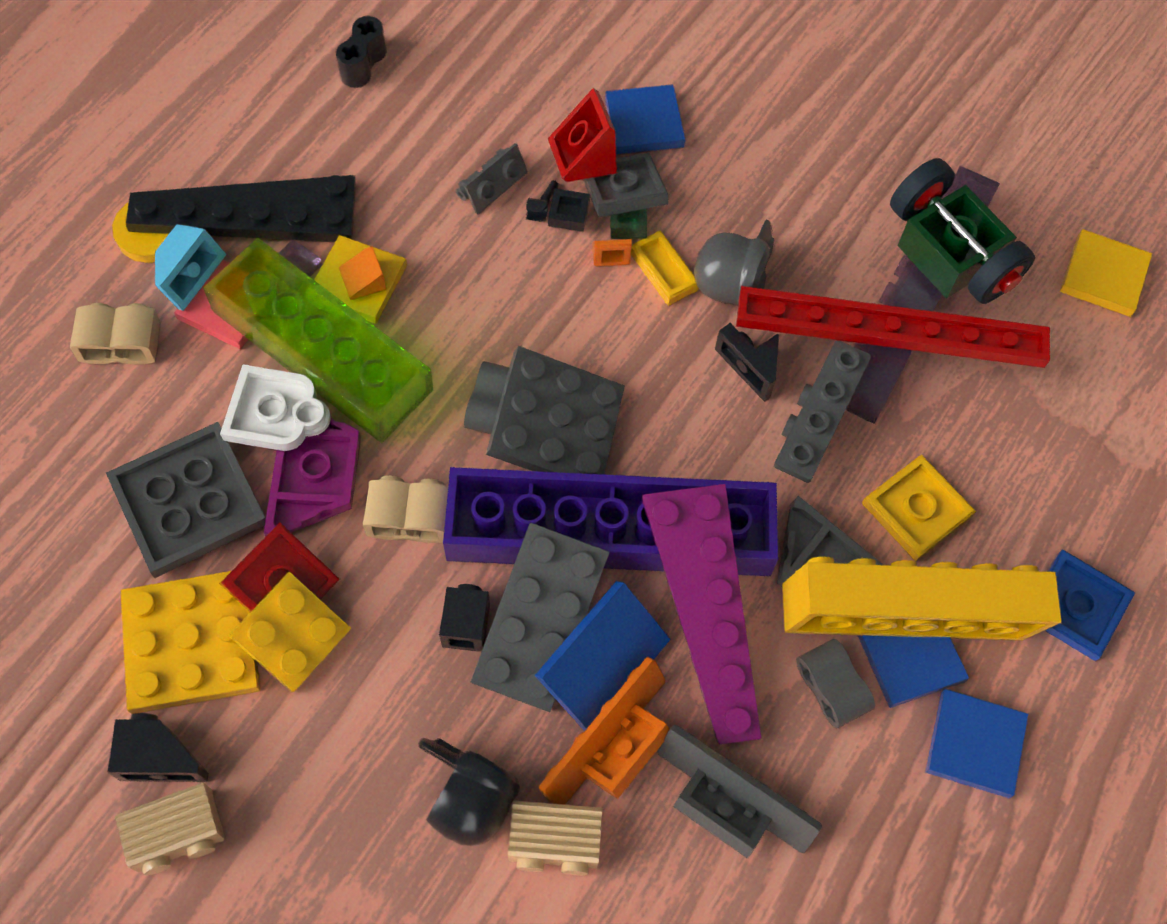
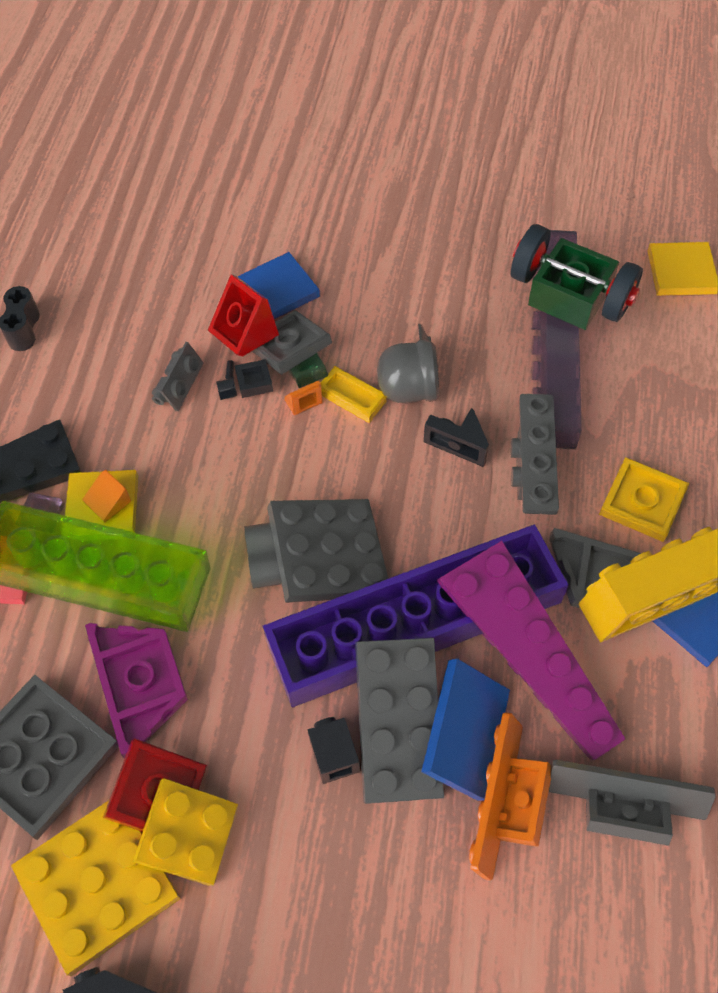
camera: 20 degrees left, 5 degrees down
white plate [220,364,331,451] -> none
tan brick [363,475,448,543] -> none
black piece [418,738,520,846] -> none
tan brick [508,801,602,875] -> none
red plate [736,286,1050,368] -> none
dark grey axle [796,639,875,728] -> none

